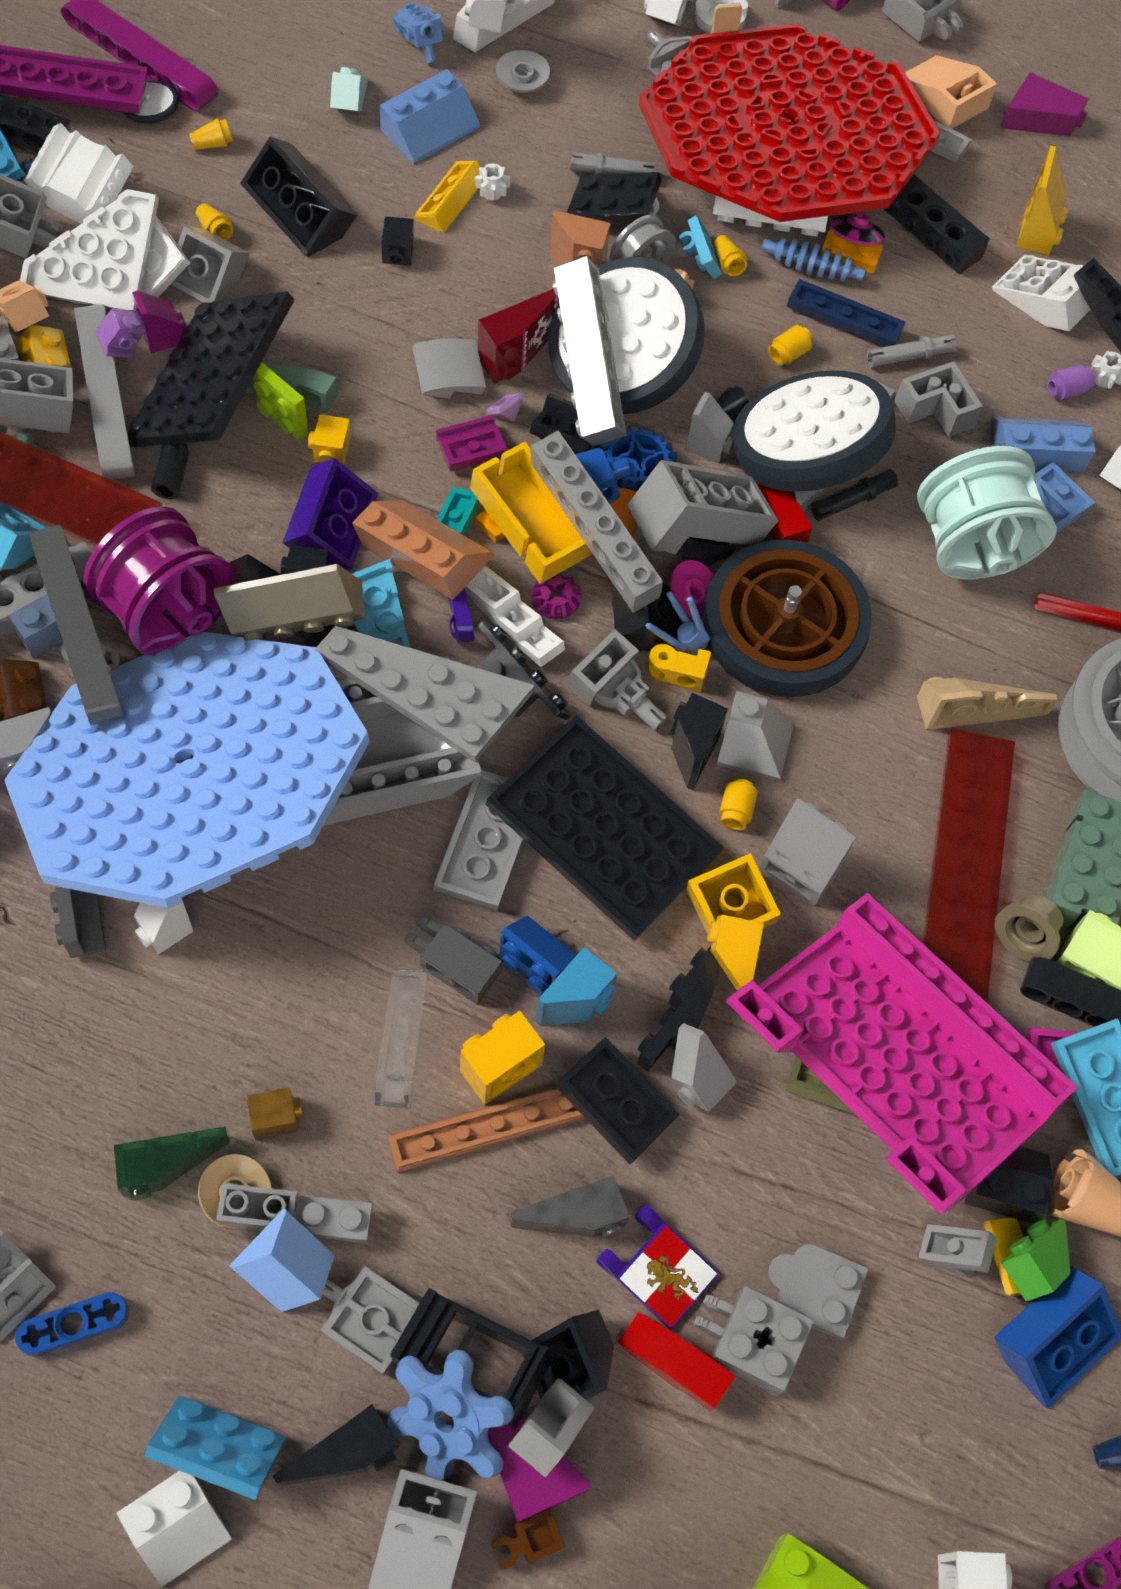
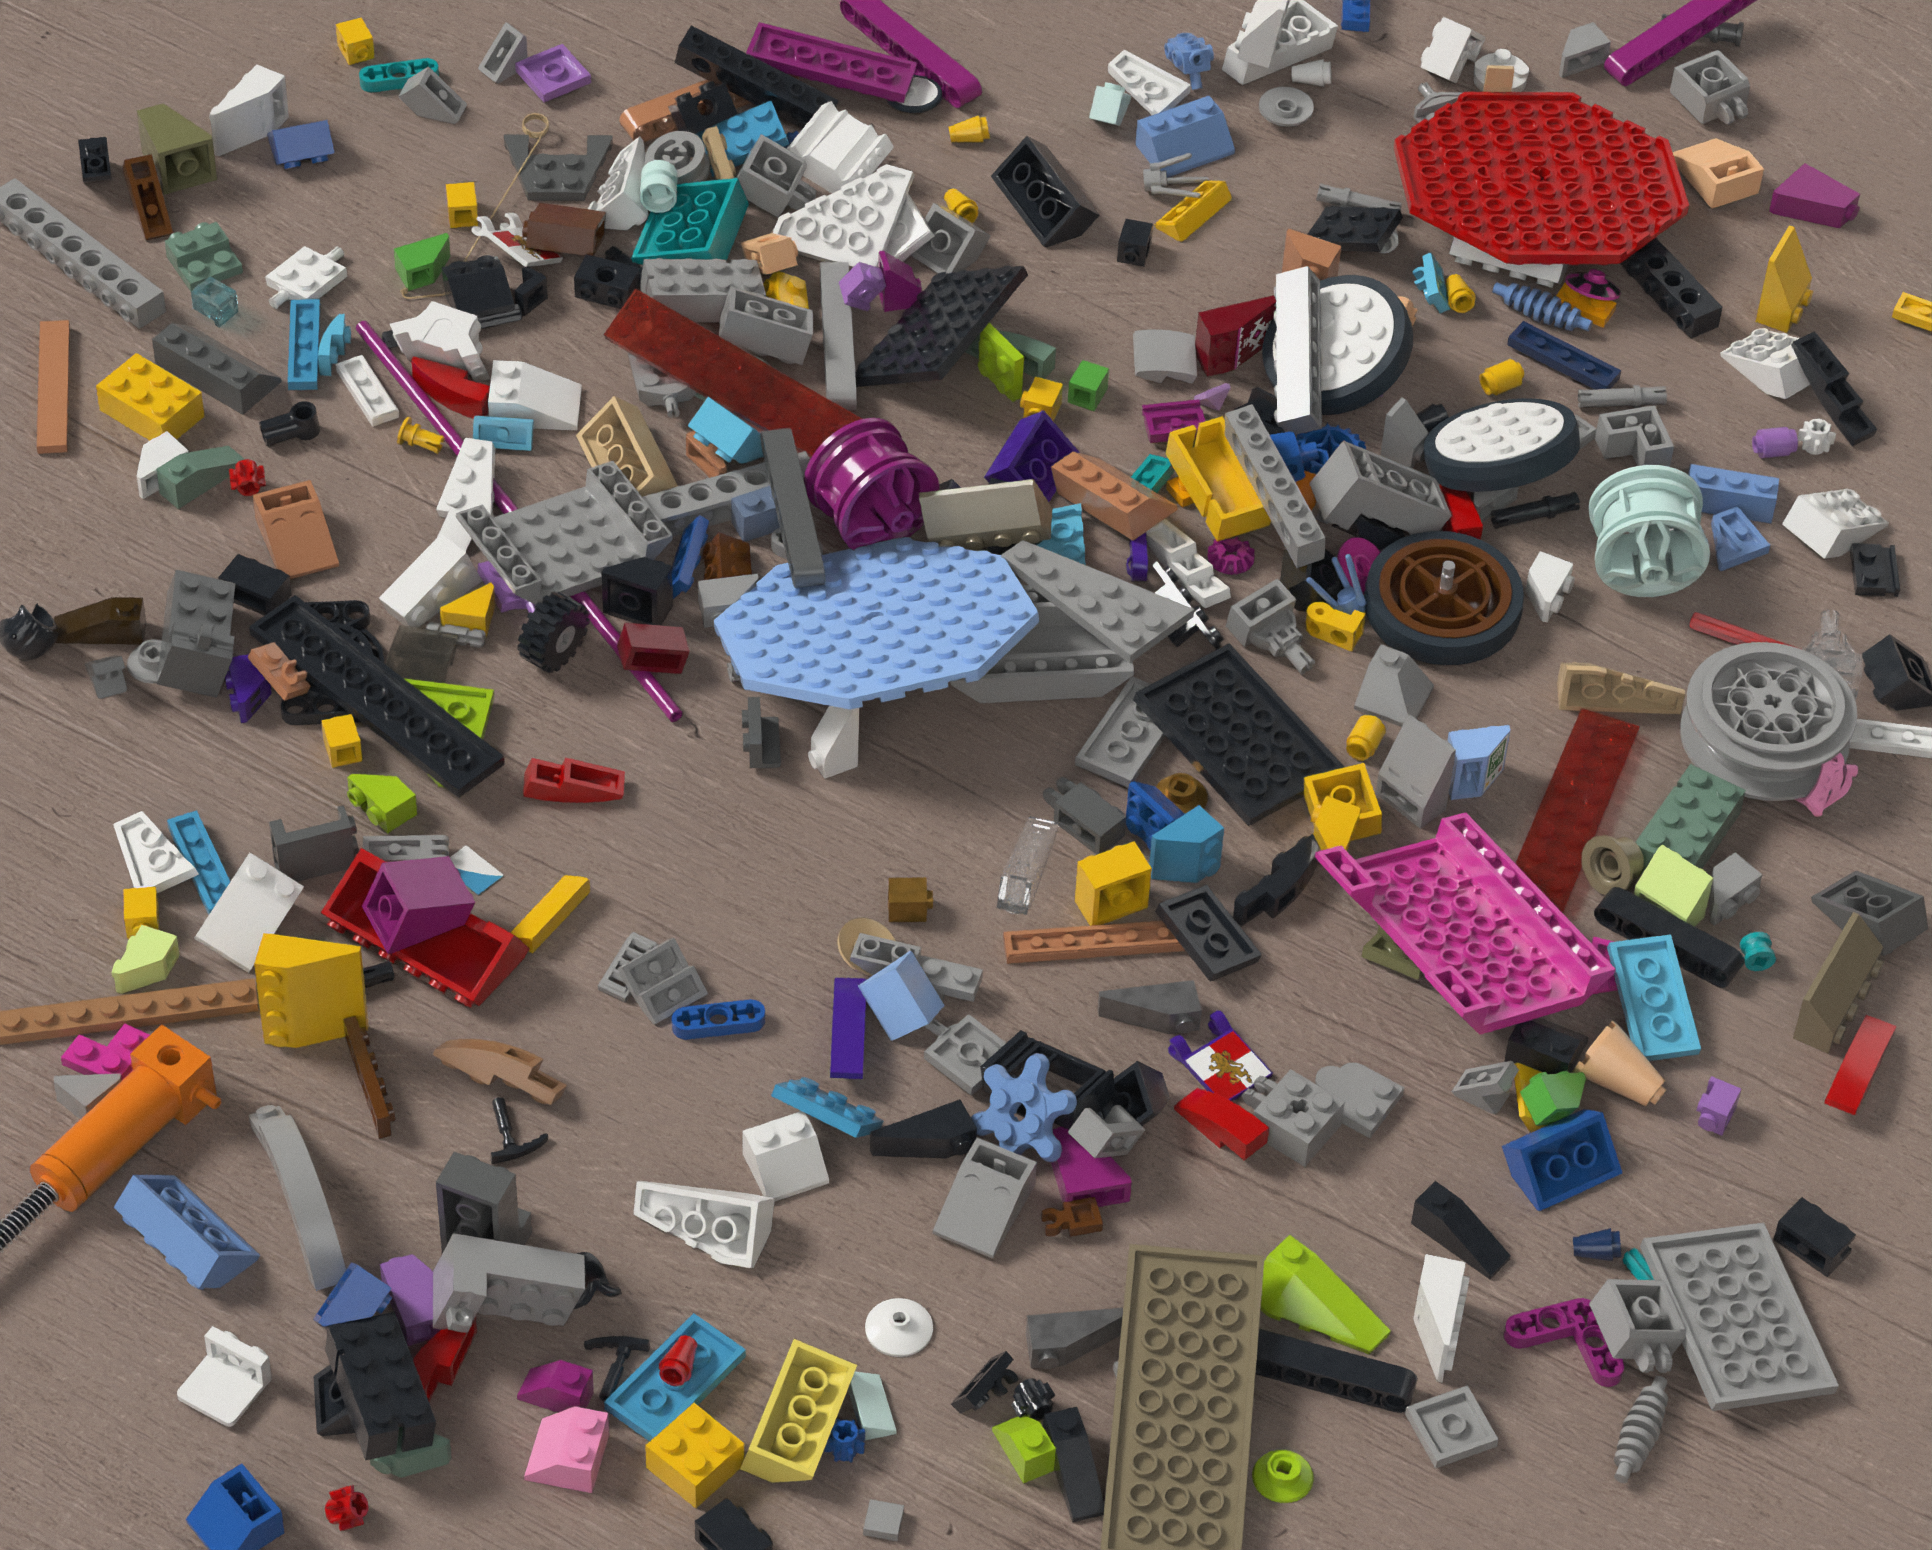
camera: 15 degrees right, 15 degrees down
clear green slope [114,1126,230,1200] -> none
black wheel [151,443,189,499] -> none
white gear [475,163,510,200] -> none
light grey wheel [610,215,676,264] -> none
black slope [670,692,728,790] -> none
light grey slope [671,1023,737,1112] -> none
light grey plate [931,120,971,164] -> none
none -> dark purple slope [830,978,867,1079]
none -> bright green brick [1068,360,1109,411]
none -> white wing [1108,50,1191,115]
none -> light grey plant [1143,153,1209,198]
none -> pearl gold piece [1155,773,1208,814]
none -> white cone [1292,59,1331,87]
none -> black slope [1411,1181,1511,1280]
none -> light blue slope [1447,725,1511,800]
none -> white slope [1525,551,1575,623]

